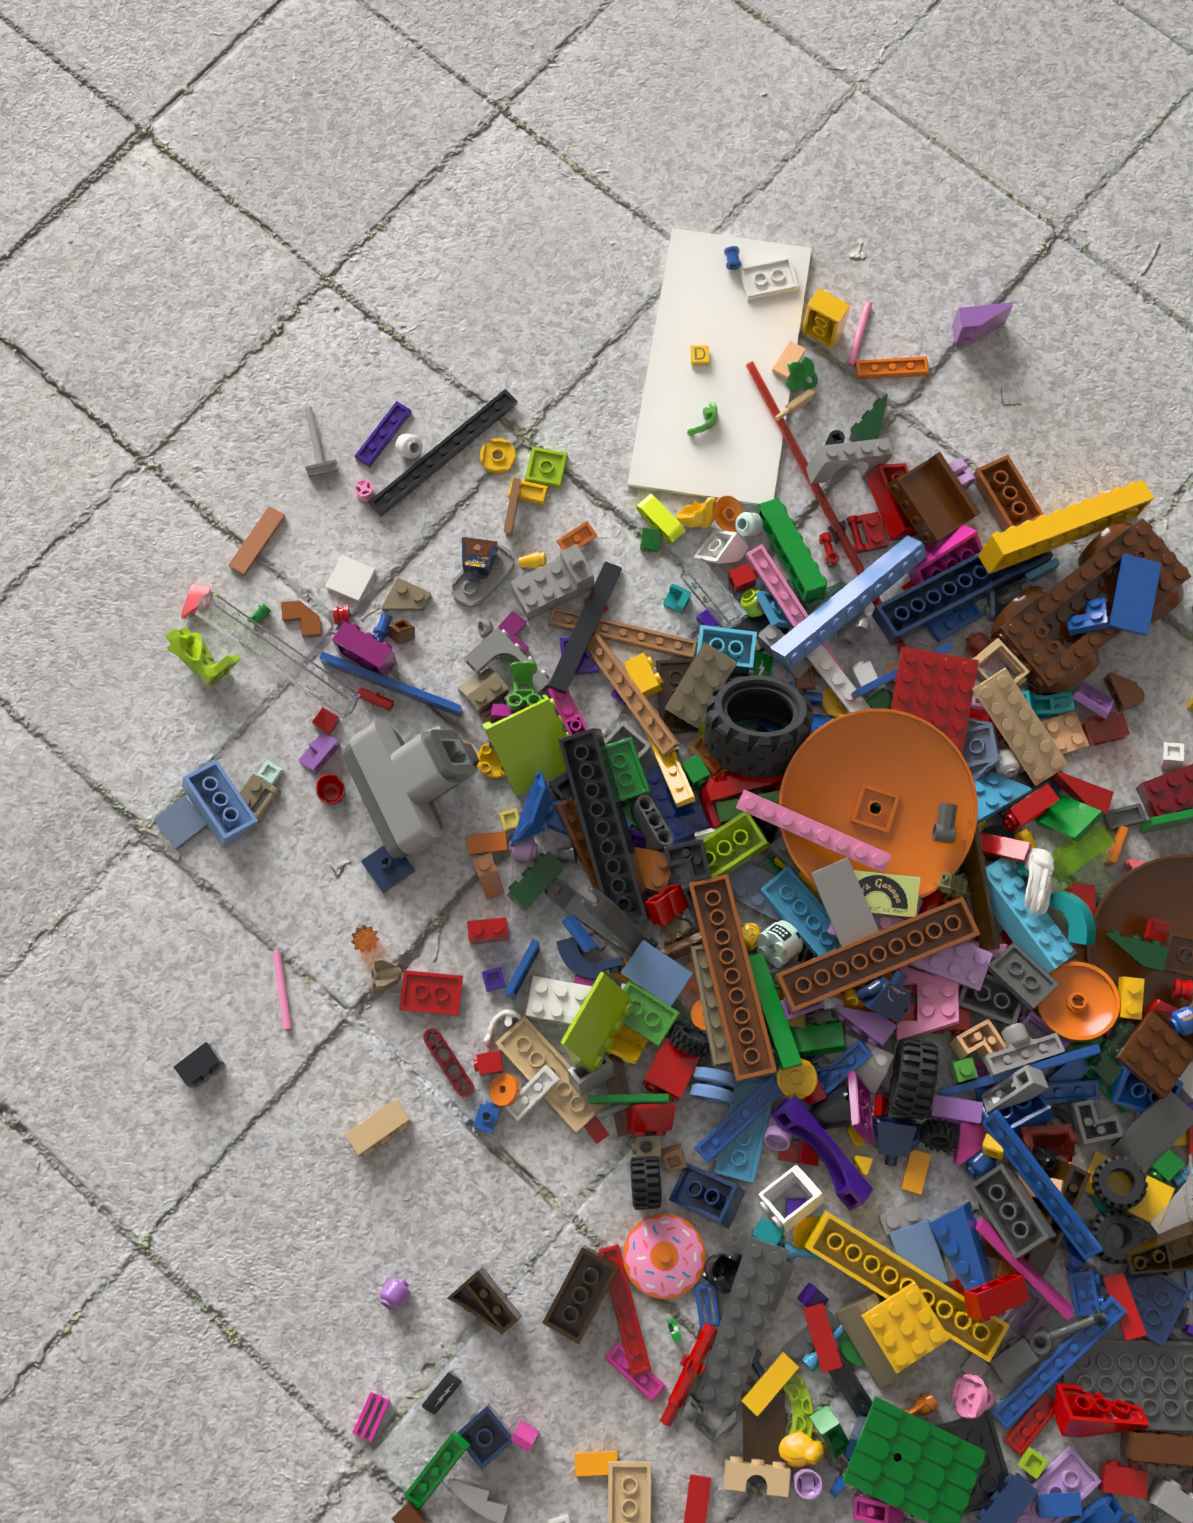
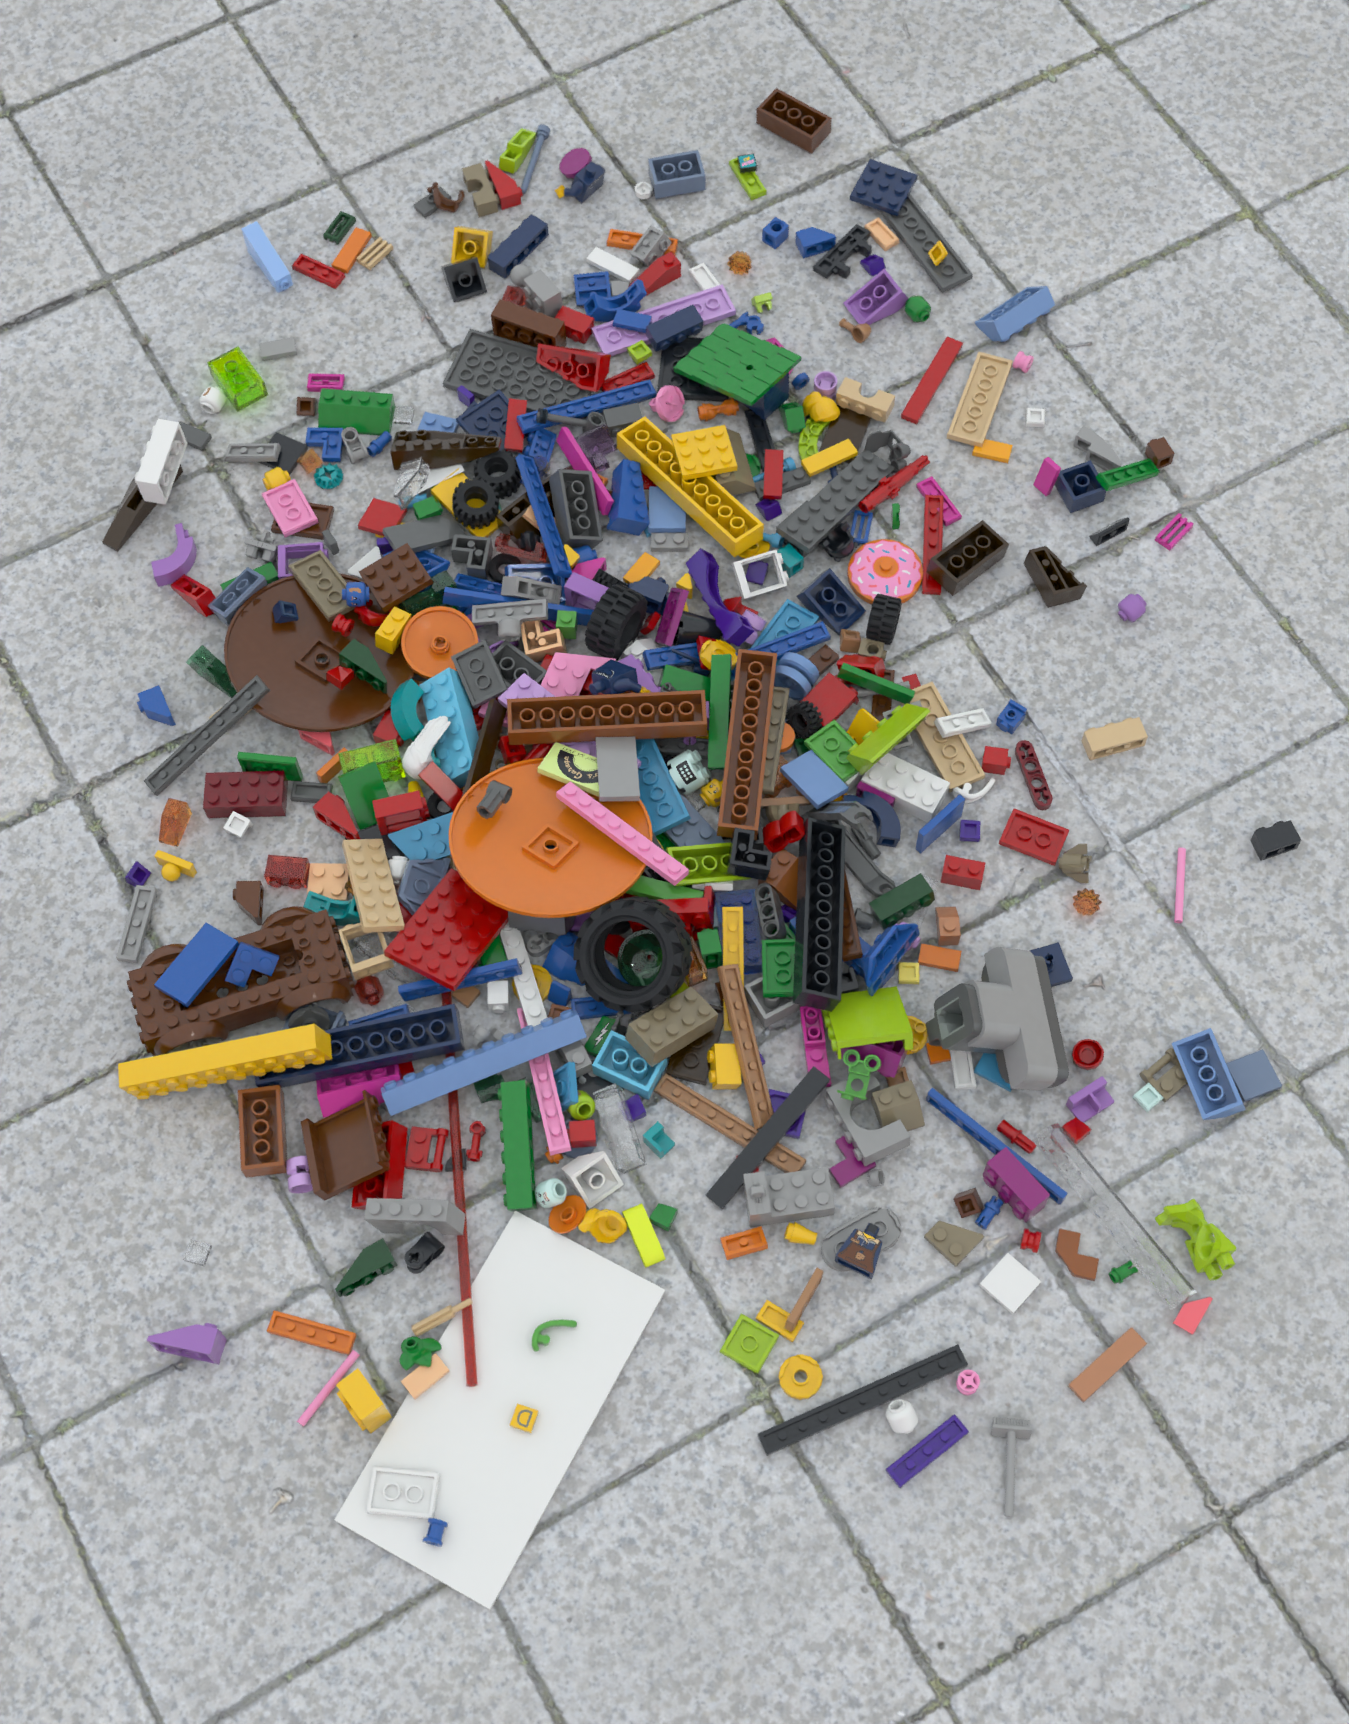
camera: 160 degrees left, 10 degrees down
orange piece [489,1073,520,1107] -> none
blue tile [561,915,597,952] -> none
olive hinge [933,872,971,898] -> none
red brick [963,1273,1029,1322] -> none
medium lavender tile [1072,681,1115,719] -> none
none -> reddish brown plate [808,644,839,677]

